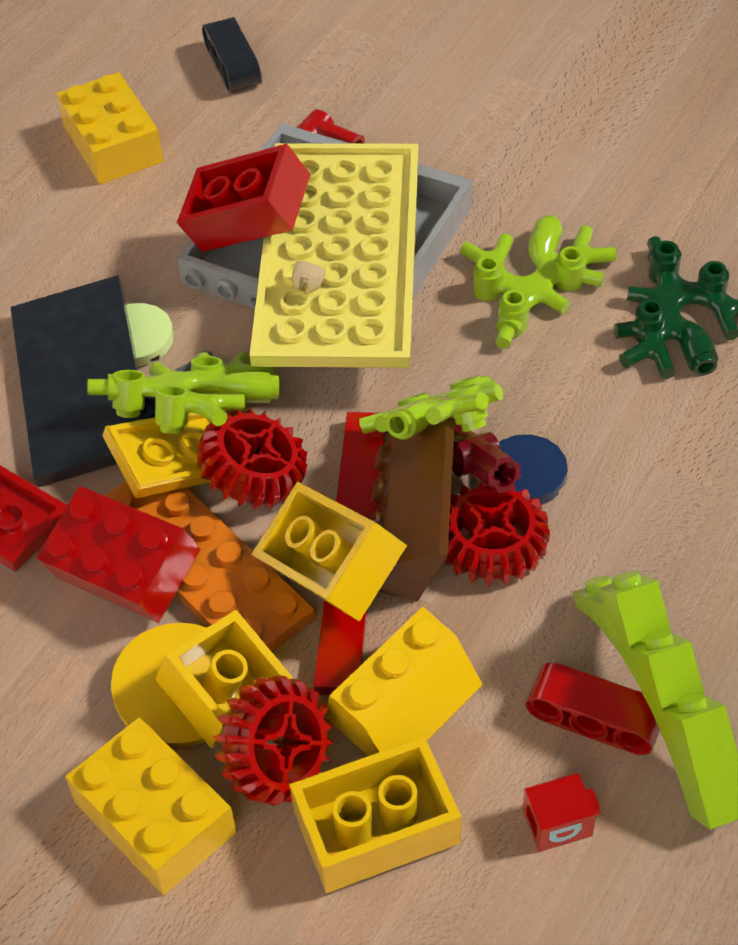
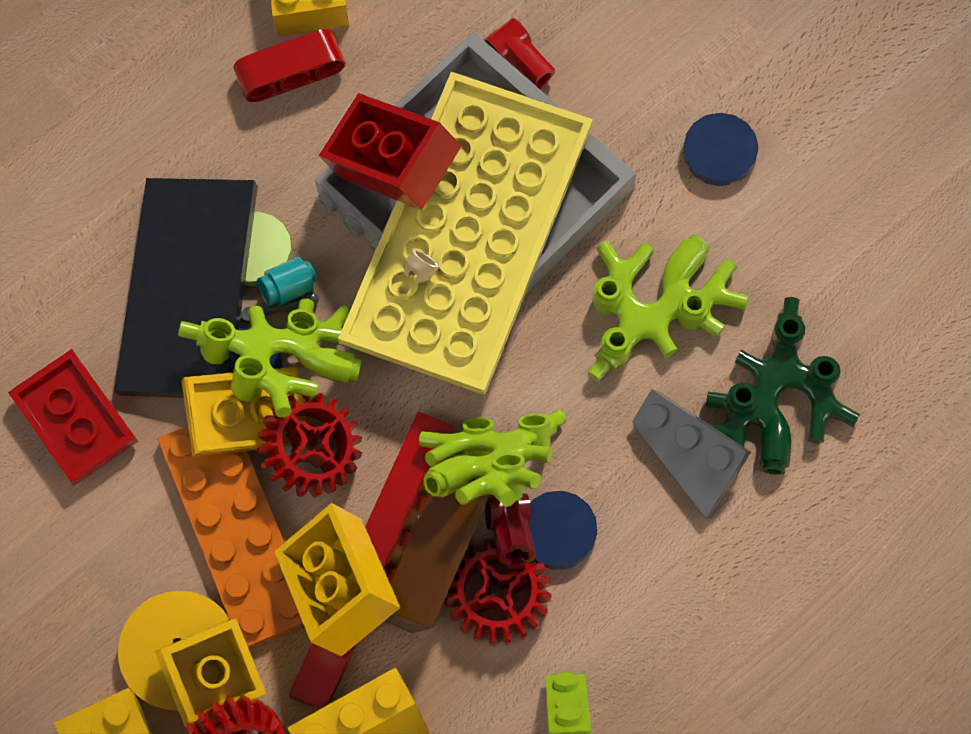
camera: 20 degrees right, 20 degrees up
red brick [36,485,201,624] -> none
none -> red beam [233,29,346,103]
none -> teal brick [257,257,317,306]
none -> dark grey wing [632,389,751,519]
none -> dark blue tile [683,112,759,186]

